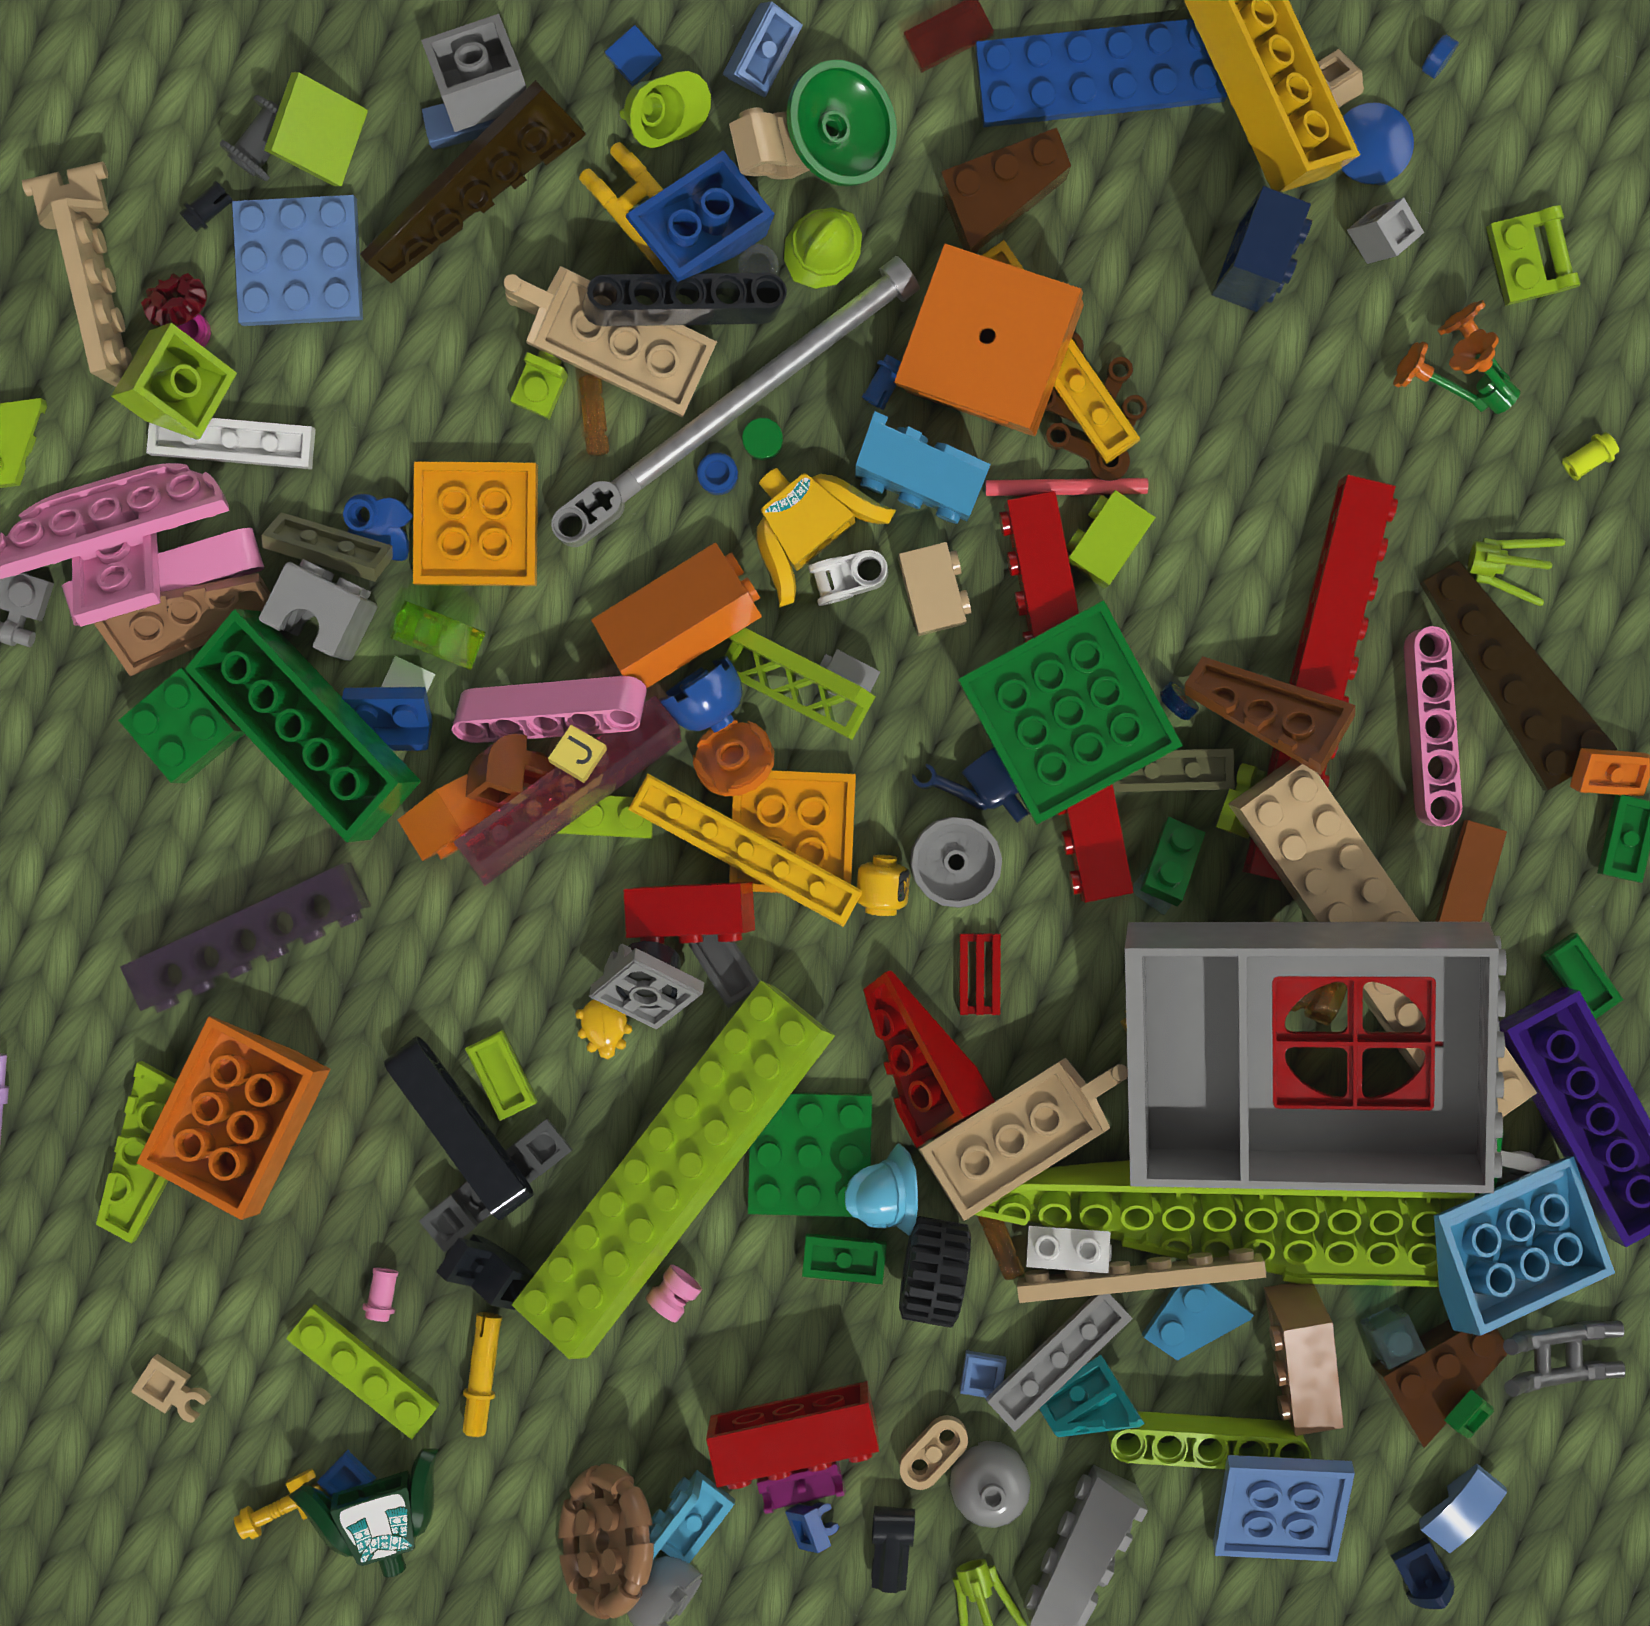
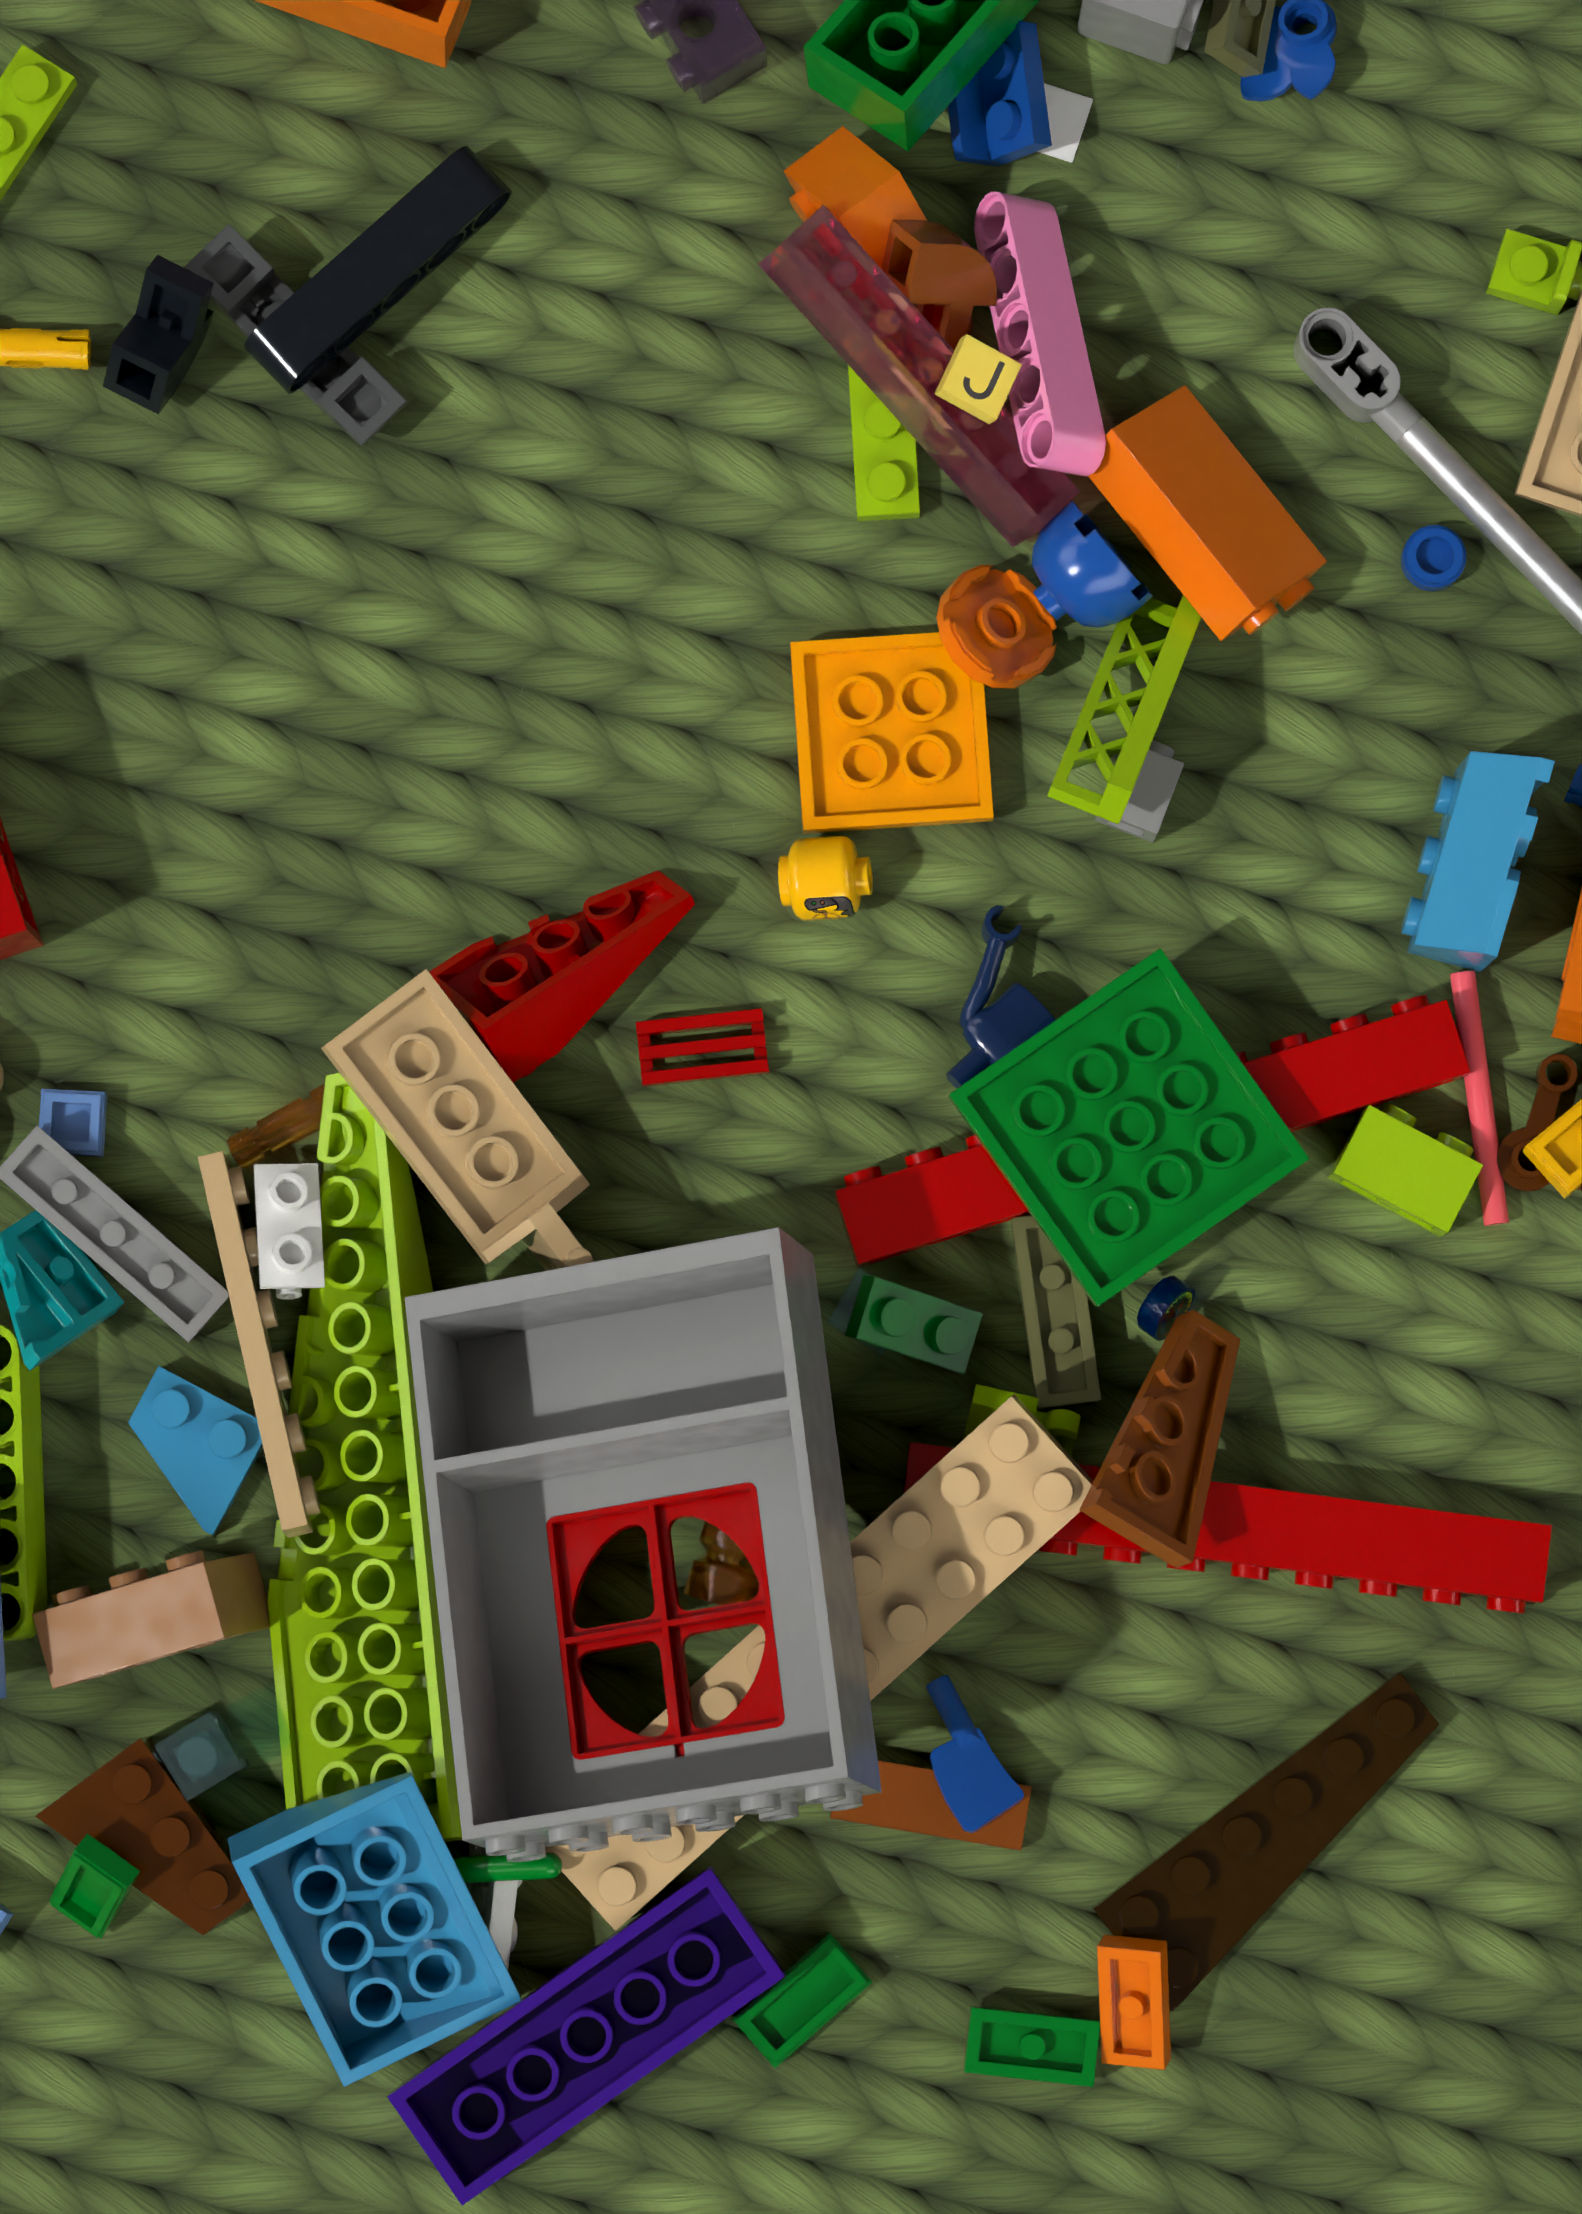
camera: 80 degrees right, 5 degrees down
bright pink pin [362,1268,399,1322] -> none
clear neon green slope [390,601,486,670] -> none
light orange plate [413,462,538,586] -> none
lime tile [465,1030,538,1121] -> none
lime brick [512,981,835,1359] -> none
yellow piece [575,999,633,1059] -> none
clear orange axle [579,375,609,456] -> none
light grey piece [589,941,704,1029] -> none
red brick [623,882,755,944] -> none
yellow tile [628,774,863,927] -> none
bright pink wheel [645,1264,702,1323] -> none
dark grey tile [688,934,760,1008] -> none
green tile [742,418,783,460] -> none
green plate [748,1092,872,1217] -> none
yellow torso [756,468,896,608] -> none
green plate [802,1233,887,1285] -> none
white piece [808,550,888,606] -> none
medium azure piece [845,1144,918,1236] -> none
tan brick [898,542,971,636] -> none
black tyre [899,1216,971,1328] -> none
light grey wheel [910,817,1002,908] -> none
bright pink beam [1404,626,1462,827] -> none
lime plant [1467,538,1565,606] -> none
flat silver piece [1503,1320,1625,1397] -> none
none -> blue piece [926,1675,1024,1833]

